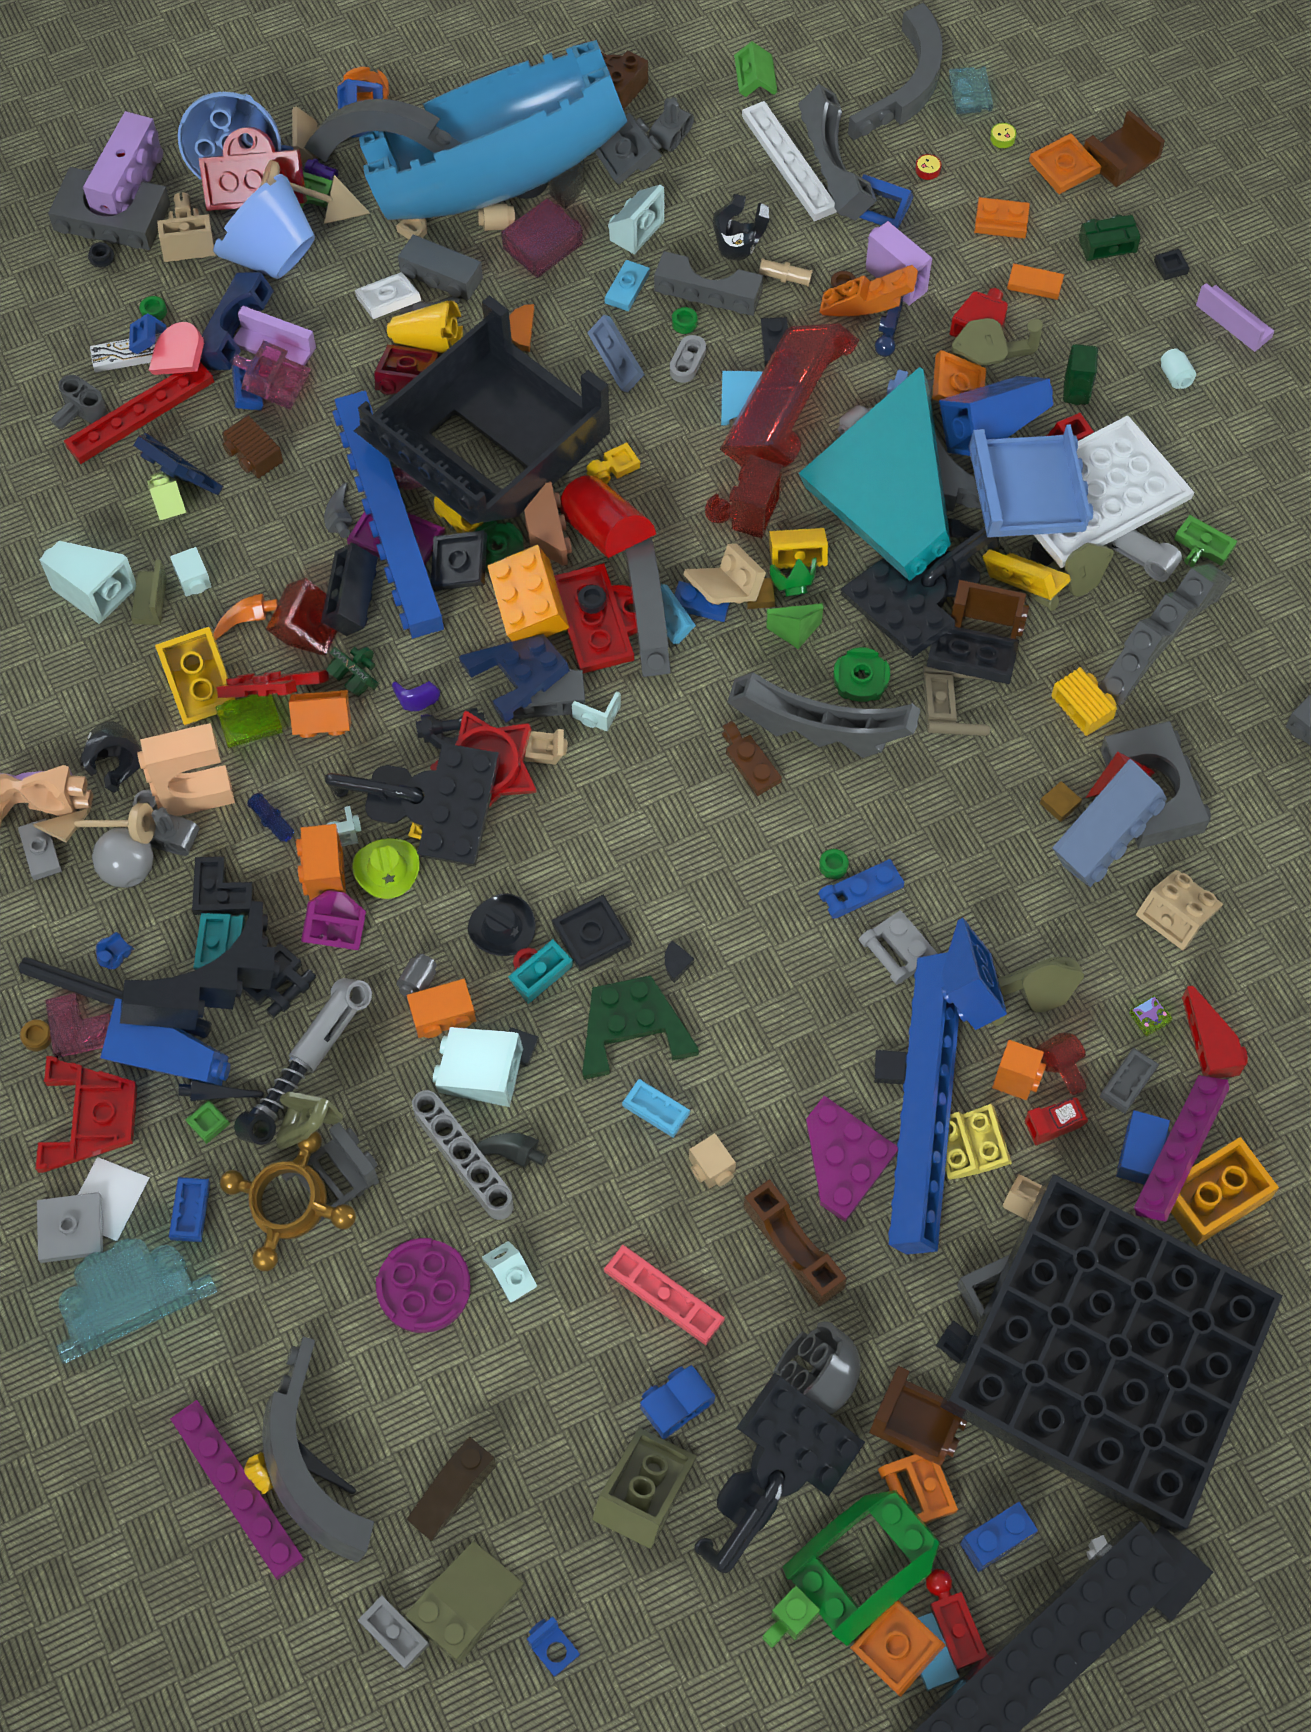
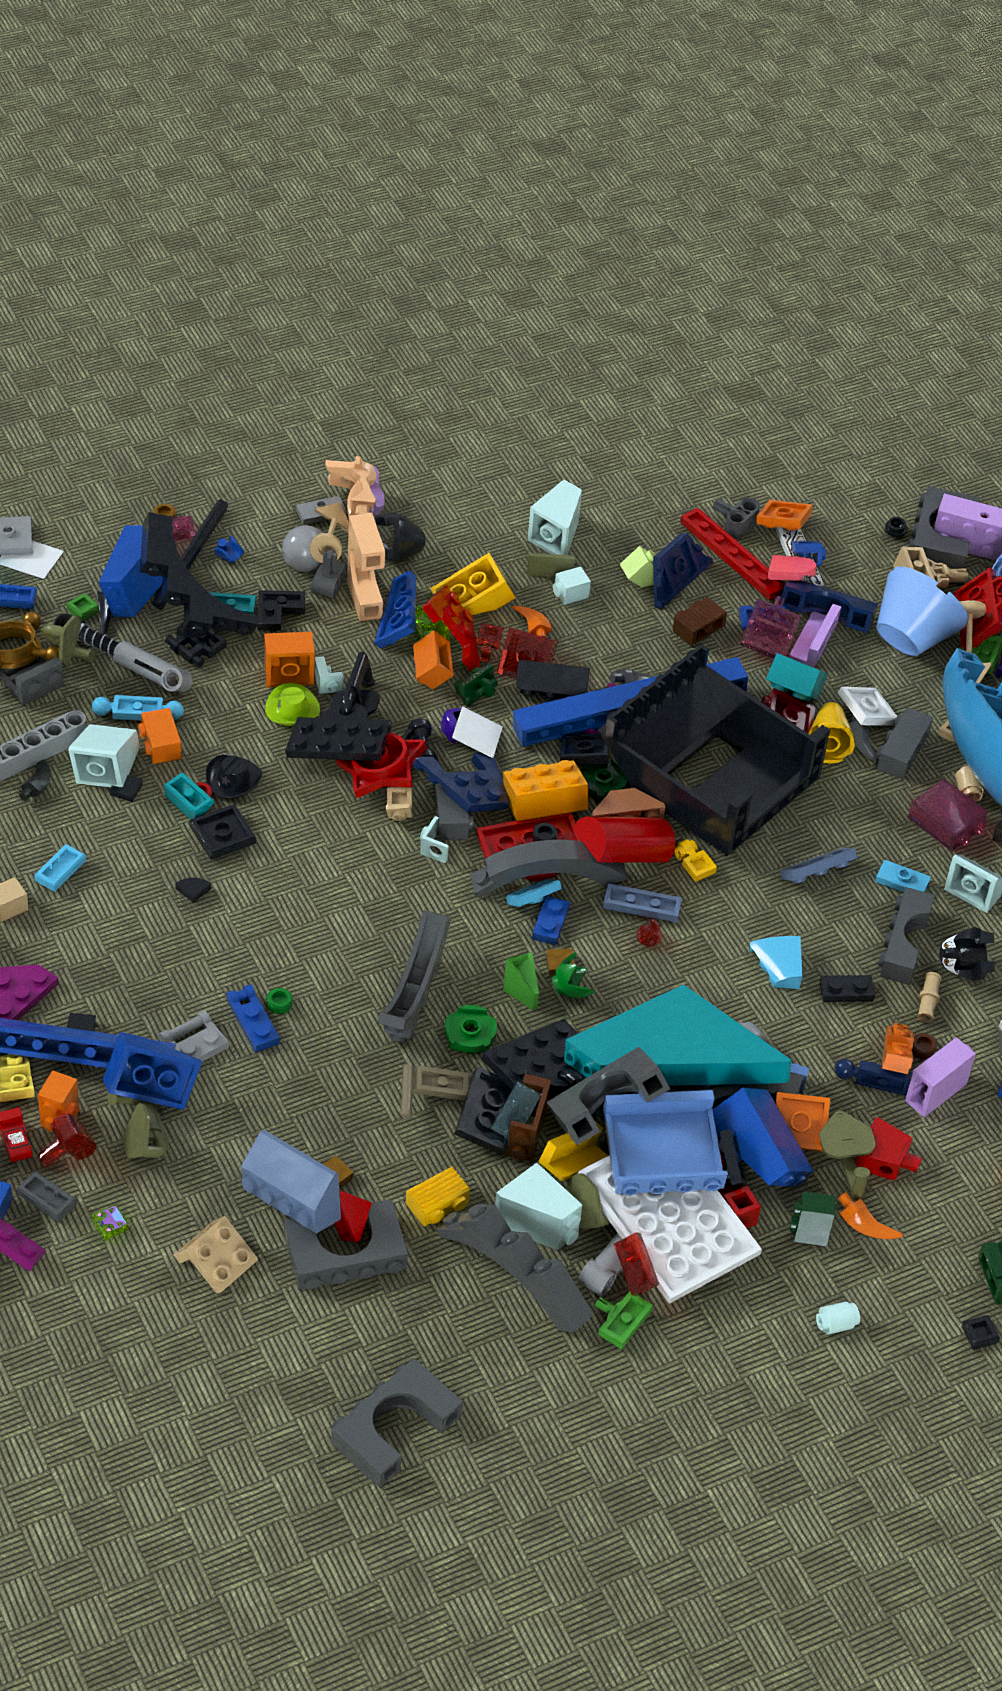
camera: 85 degrees right, 15 degrees down
red wing [35,1056,138,1173] -> none
green tile [139,296,167,321] -> none
clear blue axle [247,793,295,842] -> none
magenta slope [301,890,366,950] -> none
dark grey brick [396,953,437,998] -> none
orange tile [509,304,535,352] -> none
dark green wing [582,975,699,1080] -> none
light grey plate [670,335,706,383] -> none
green tile [672,307,698,334] -> none
tan bracket [683,544,766,605] -> none
clear red windscreen [720,324,859,481] -> none
reddish brown plate [722,721,782,796] -> none
clear red brick [728,455,783,539] -> none
yellow brick [769,528,828,569] -> none
orange tile [1007,263,1064,300] -> none
red slope [1182,986,1248,1079] -> none
lavender panel [1196,284,1274,352] -> none
none -> medium azure plate [92,695,184,721]
none -> blue wing [374,570,416,649]
none -> white sticker [452,706,503,758]
none -> clear red plate [476,623,504,662]
none -> clear light blue plate [491,1081,541,1138]
none -> light aqua slope [495,1163,582,1250]
none -> dark grey arch [547,1047,670,1145]
none -> sand blue plate [603,883,682,923]
none -> clear red plate [614,1232,660,1296]
none -> black plate [718,1129,747,1187]
none -> orange plate [757,500,813,531]
none -> teal brick [766,653,828,702]
none -> orange bar [838,1192,903,1239]

